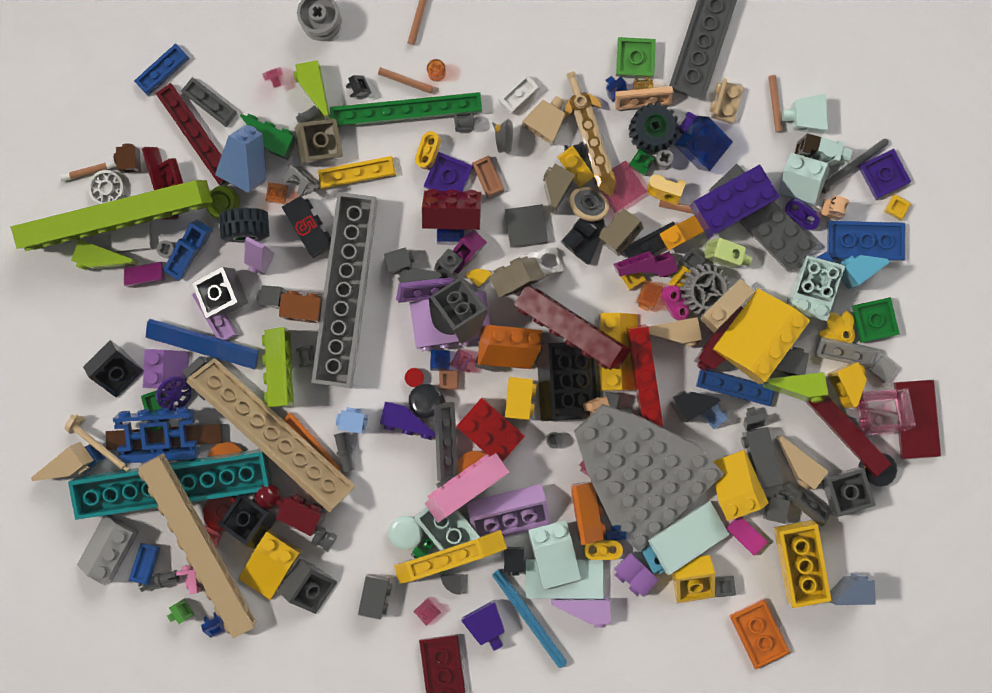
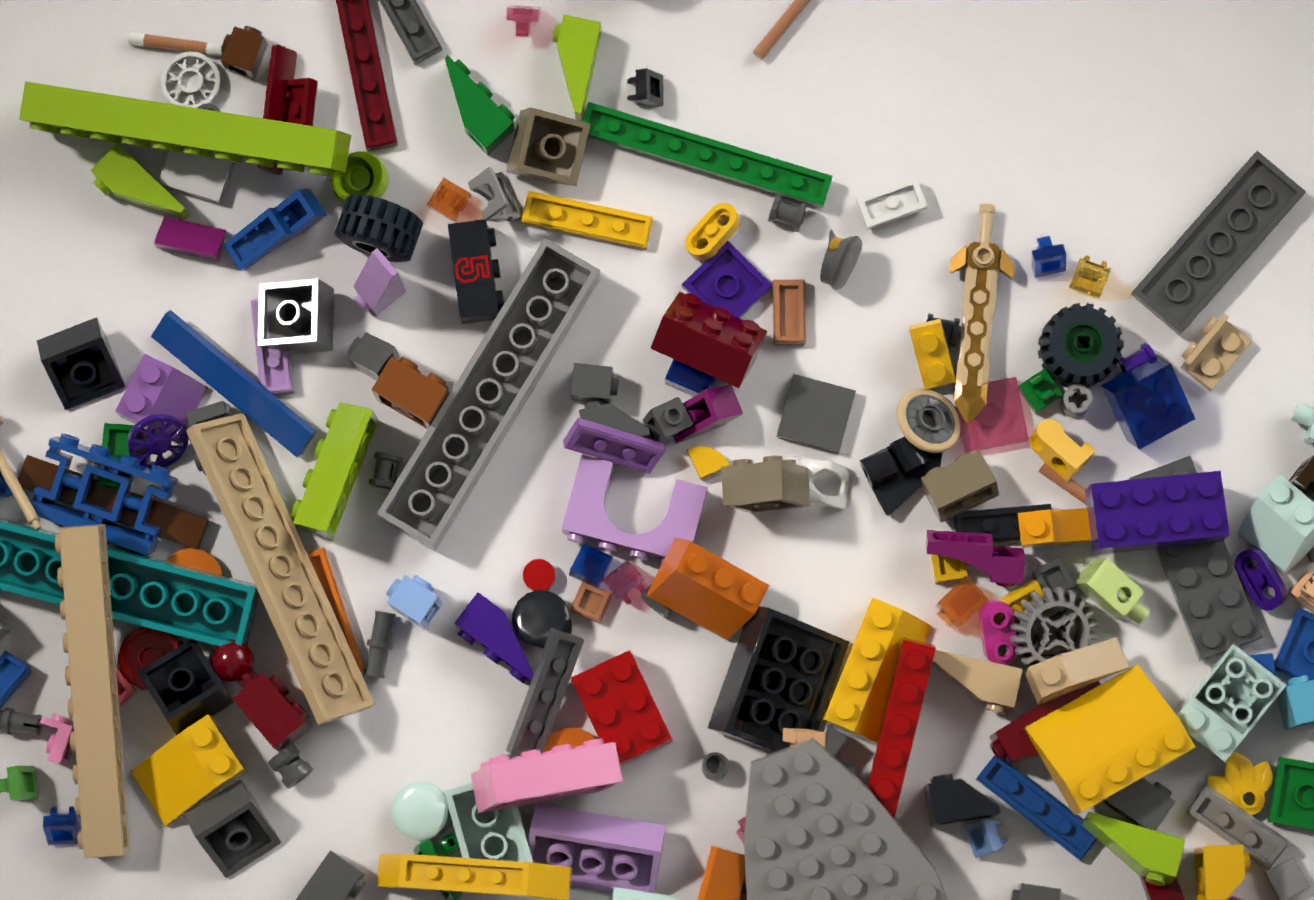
camera: 25 degrees right, 5 degrees down
light grey bush [156,240,175,259] -> none
medium blue slope [215,125,266,193] -> none
dark grey pin [295,105,321,123] -> none
nougat bar [378,67,433,94] -> none
clear orange wheel [427,59,446,82] -> none
dark grey slope [430,276,488,344] -> none
yellow brick [505,377,537,420] -> none
dark red brick [514,285,631,370] -> none
tan torso [522,96,565,145] -> none
dark tan slope [543,163,575,214] -> none
light nougat tile [615,86,673,110] -> none
bright green plate [616,37,656,78] -> none
dark grey tile [743,407,766,431] -> none
nougat bar [768,75,783,132] -> none

